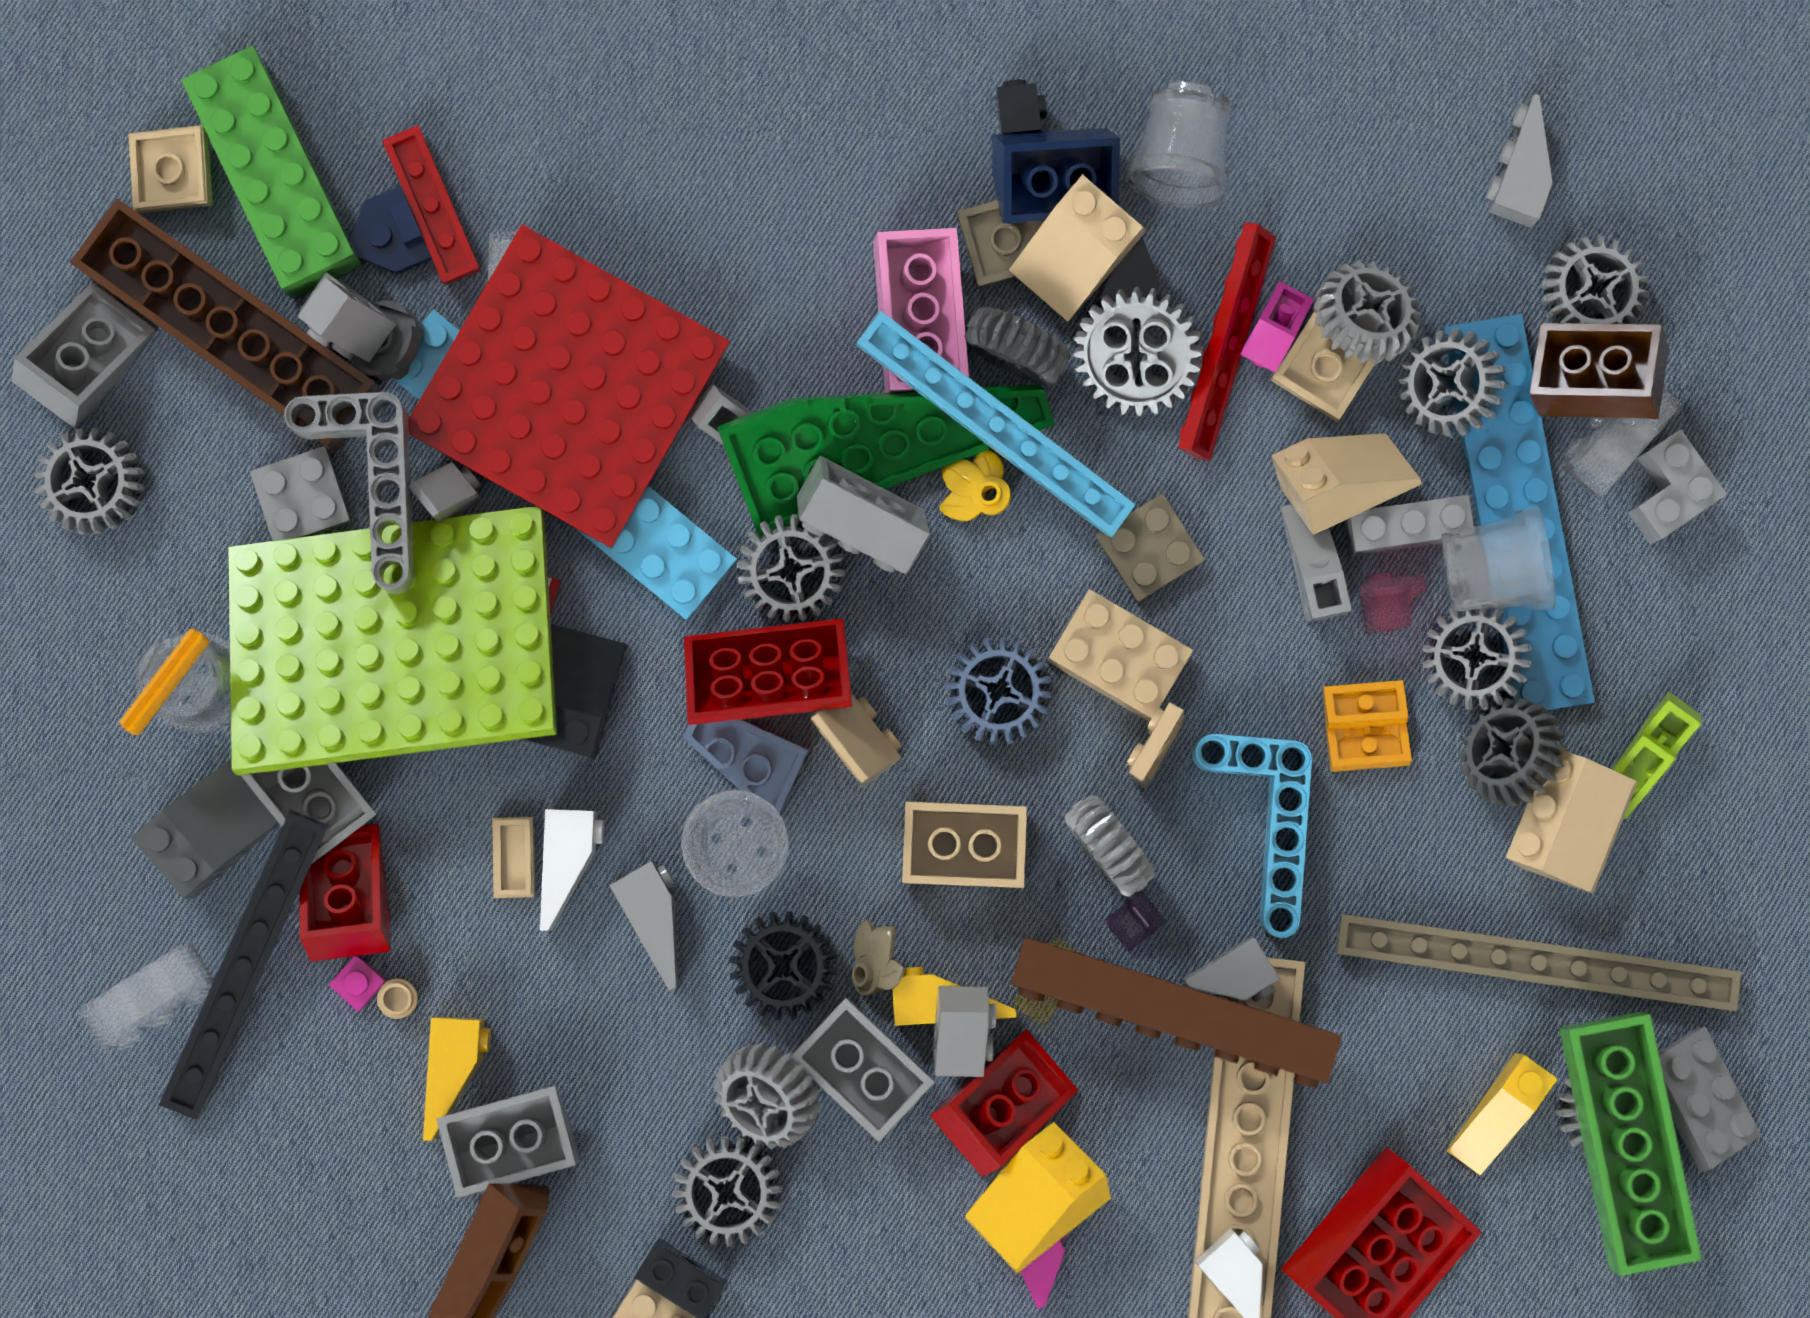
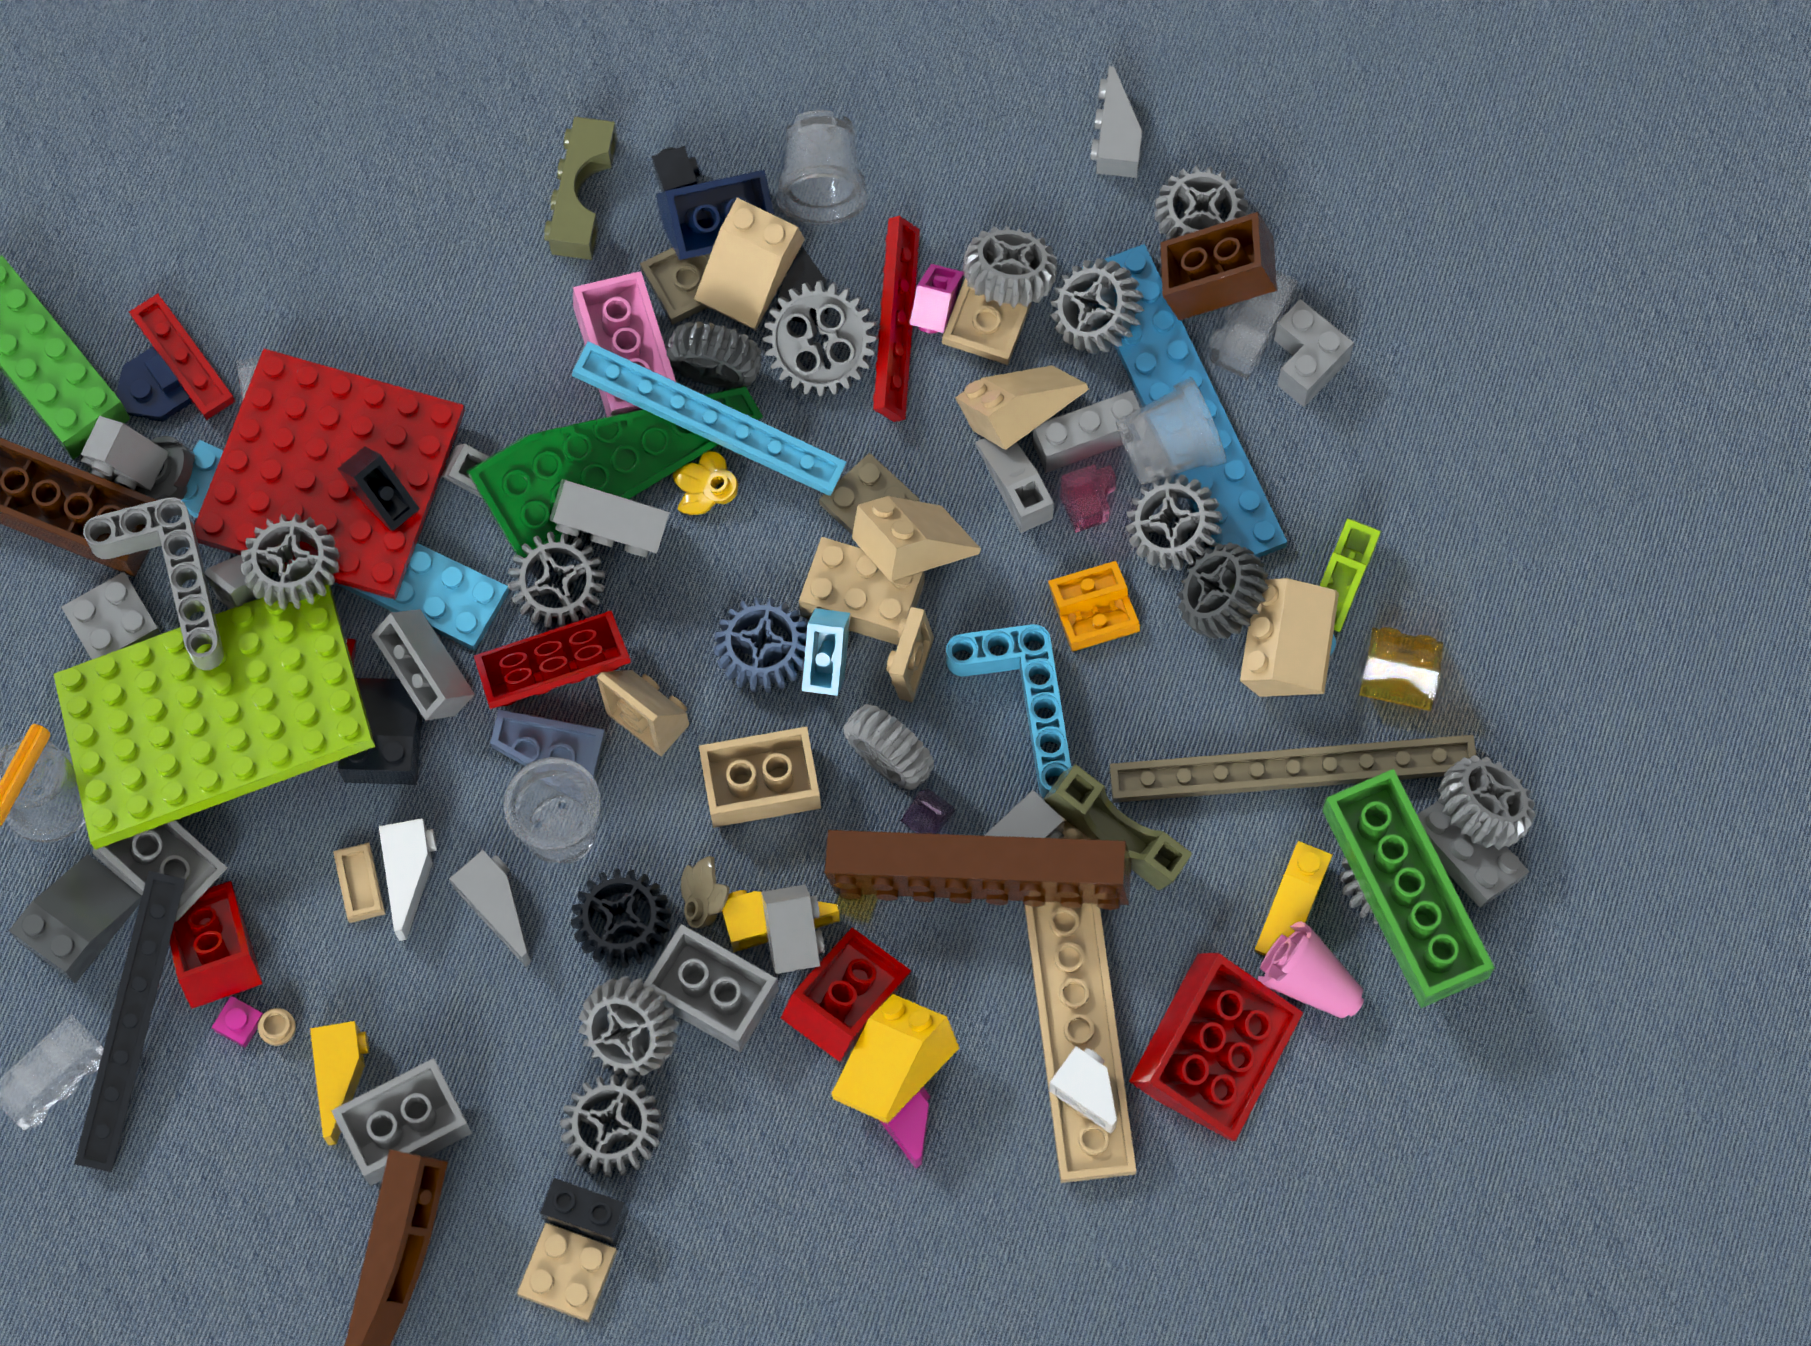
camera: 10 degrees left, 15 degrees down
none -> light grey gear [241,513,340,610]
none -> black slope [337,446,420,532]
none -> light grey brick [371,609,475,721]
none -> olive arch [544,116,618,260]
none -> medium azure brick [802,608,851,696]
none -> tan slope [852,496,981,581]
none -> olive arch [1044,764,1193,891]
none -> bright pink cone [1258,921,1364,1018]
none -> clear yellow slope [1359,627,1444,711]
none -> light grey gear [1438,755,1536,850]

